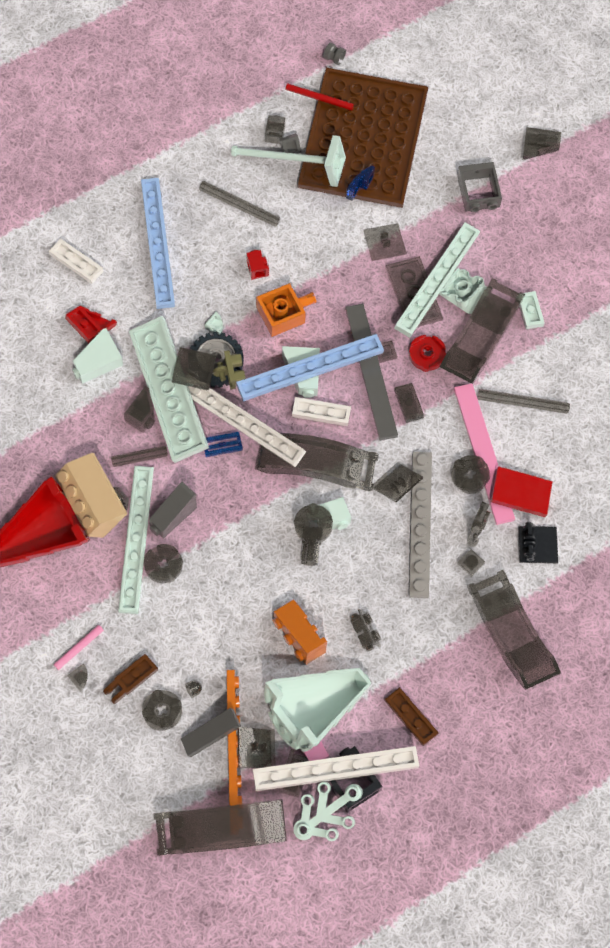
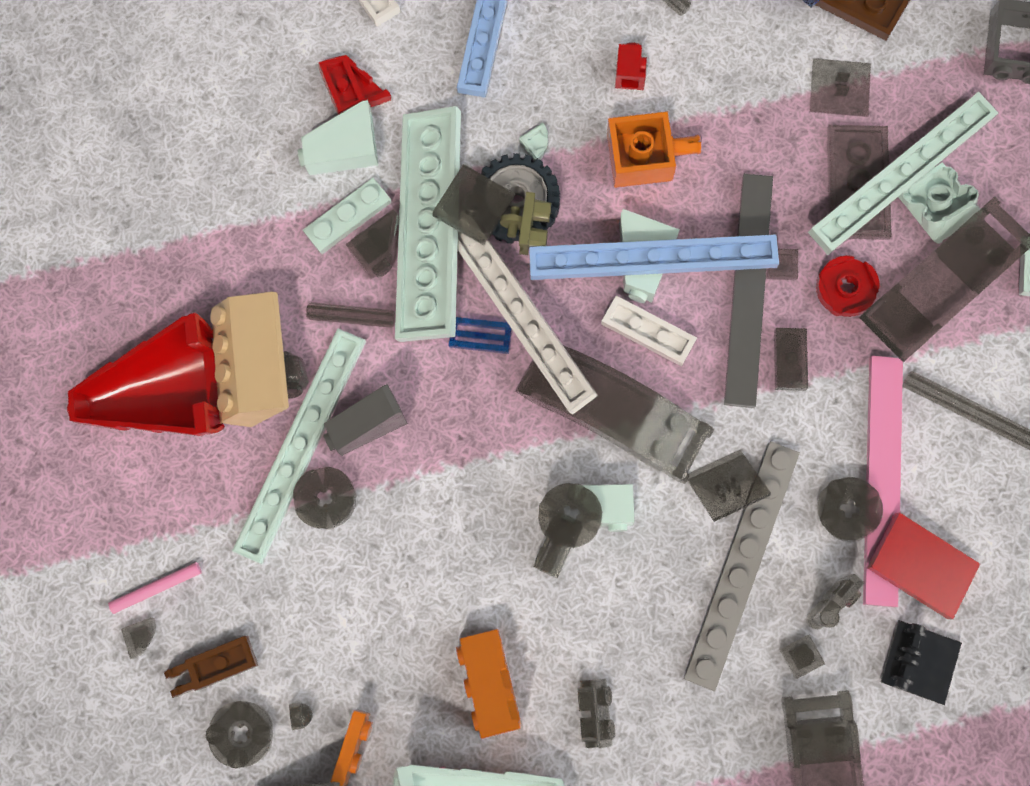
camera: 30 degrees right, 10 degrees up
none -> light aqua plate [303,178,392,255]

